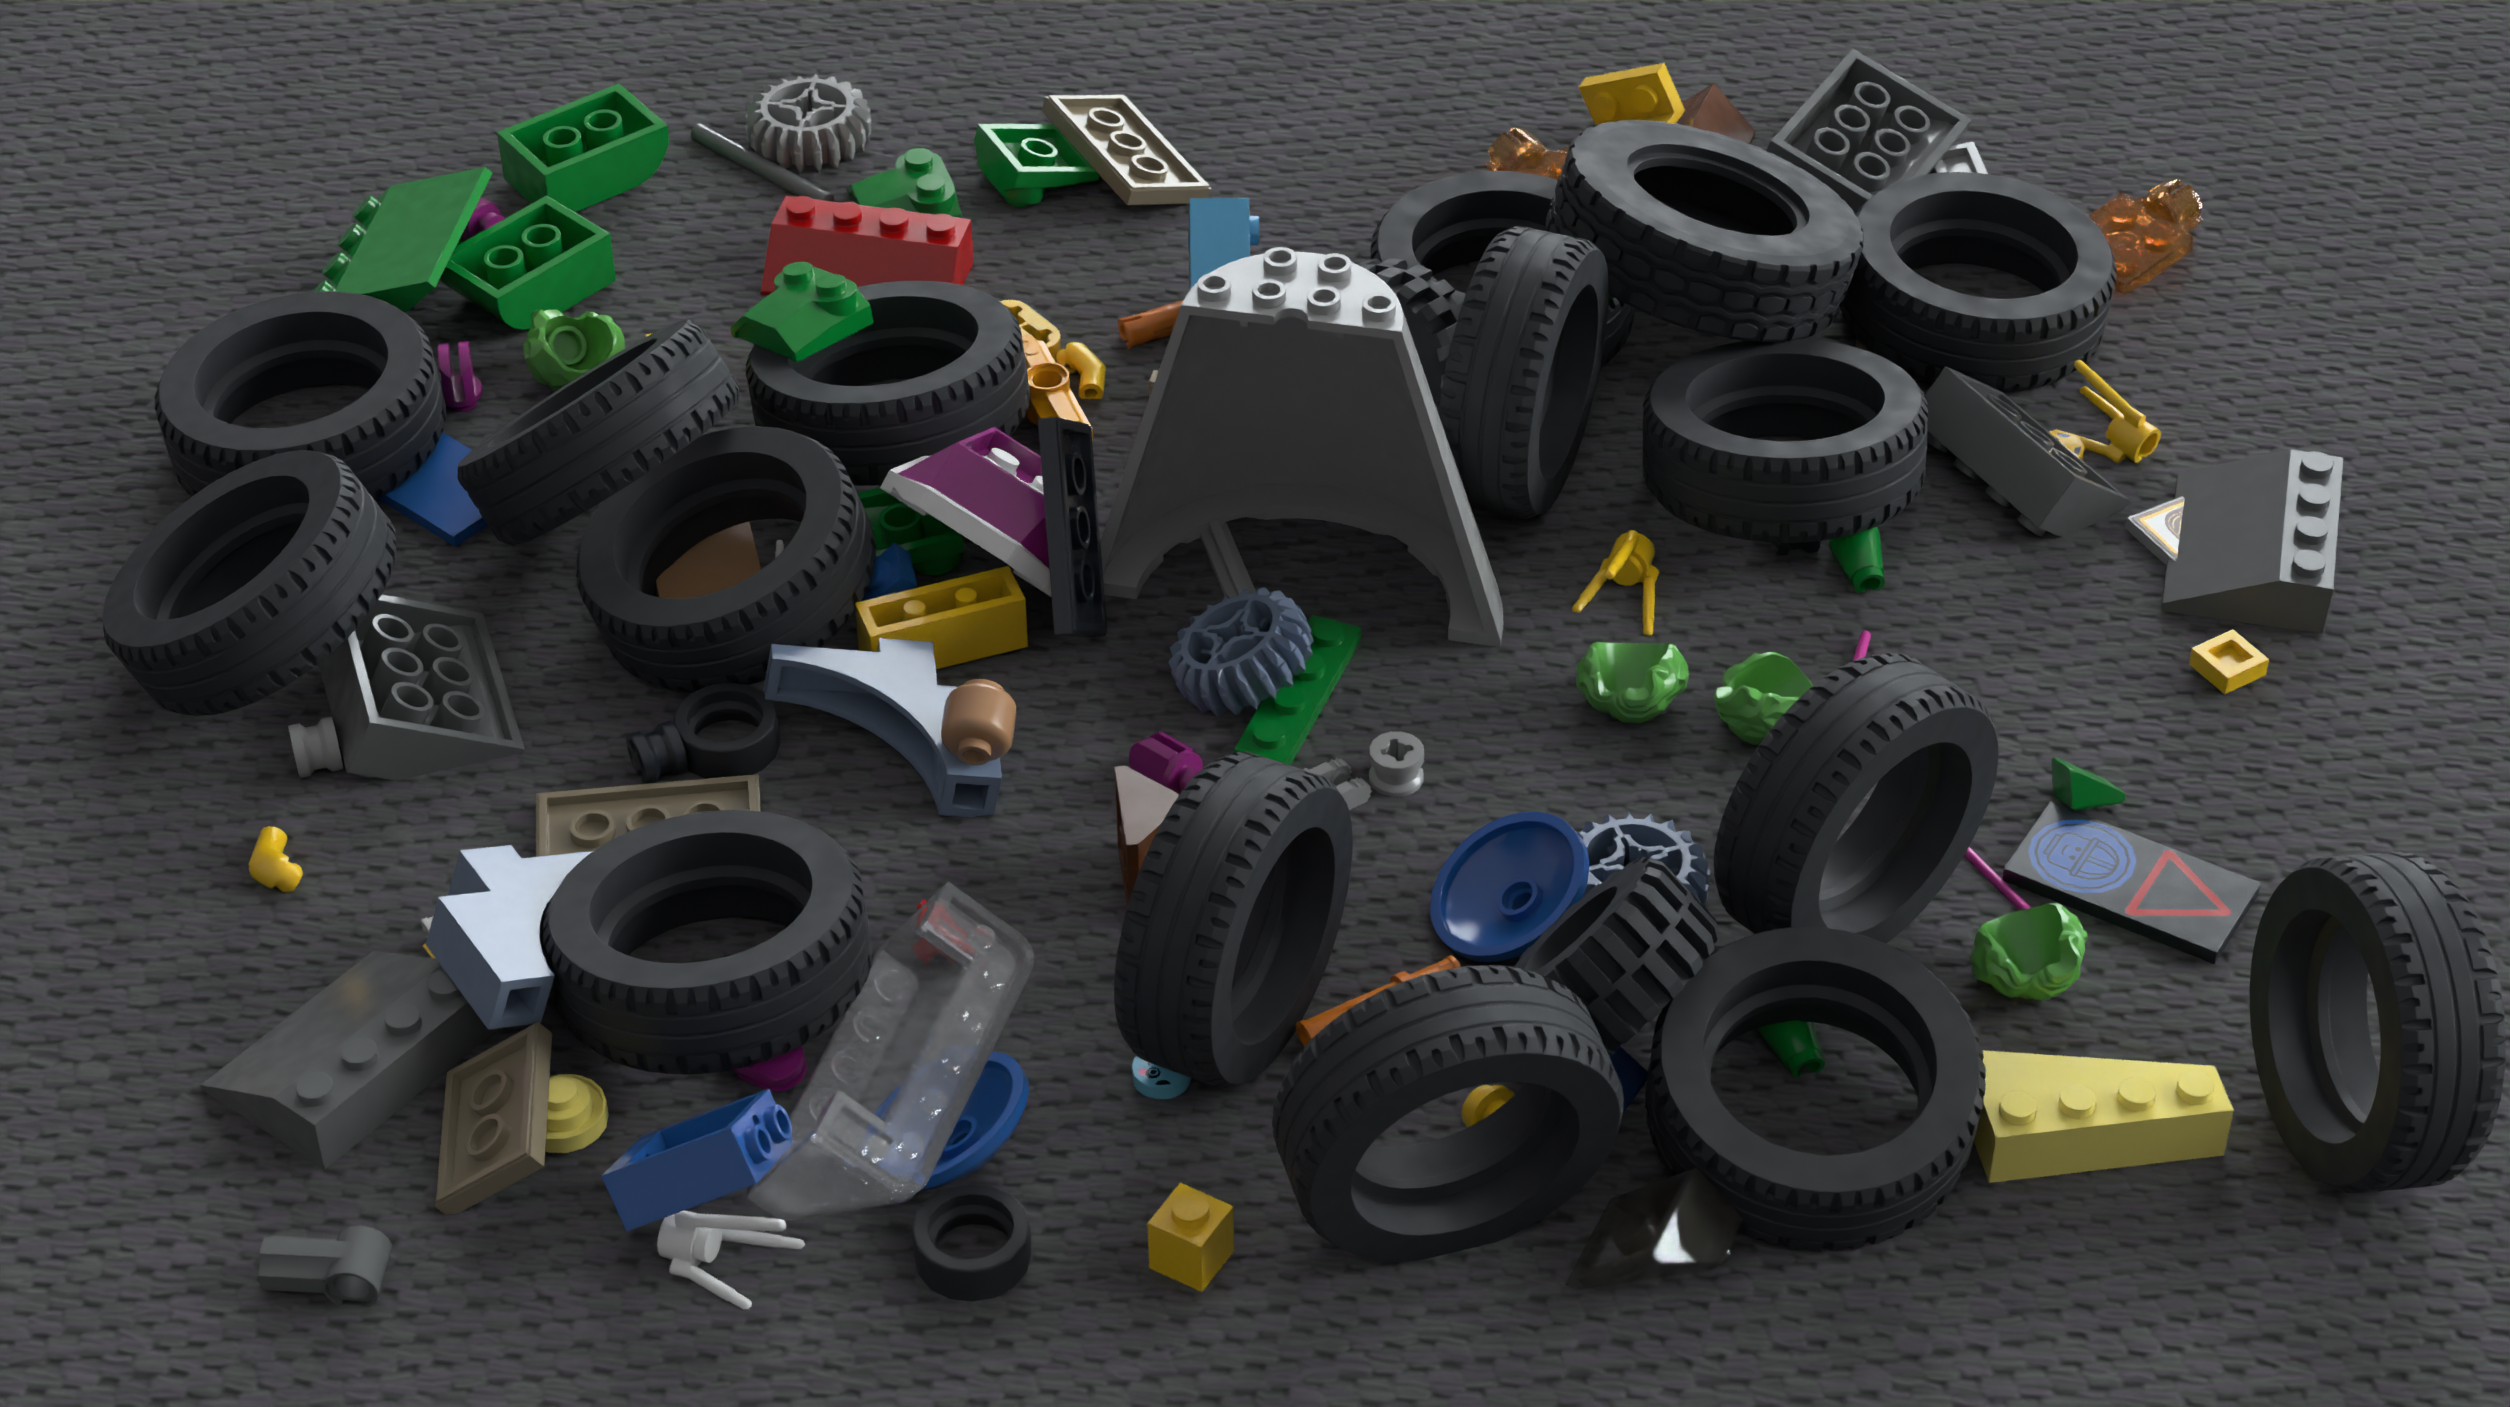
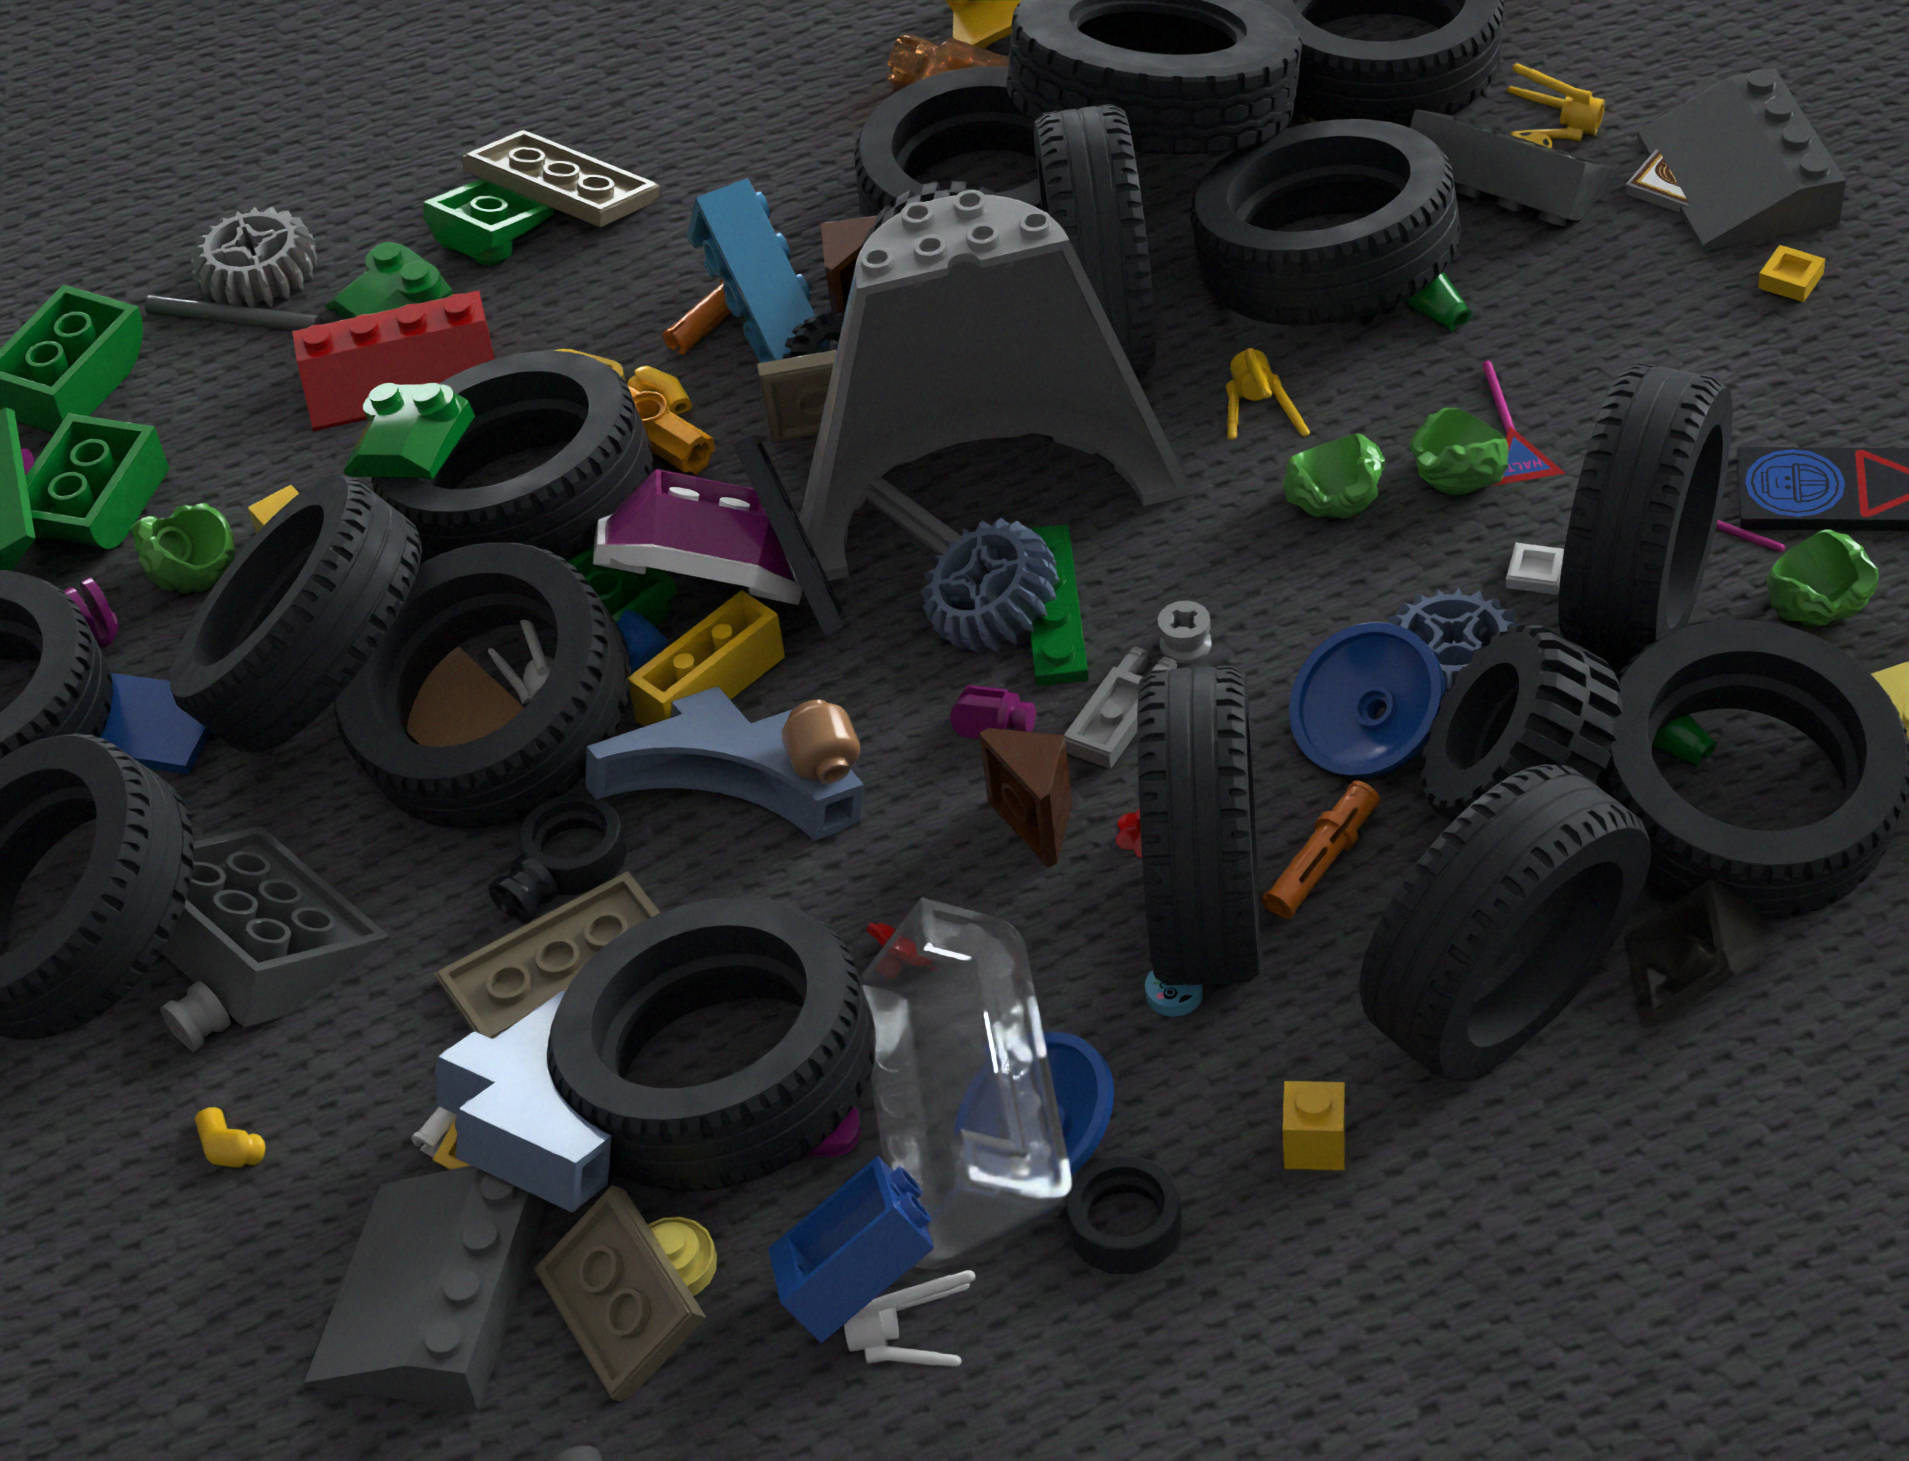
camera: 20 degrees left, 5 degrees up
green slope [2051,757,2126,810] -> none

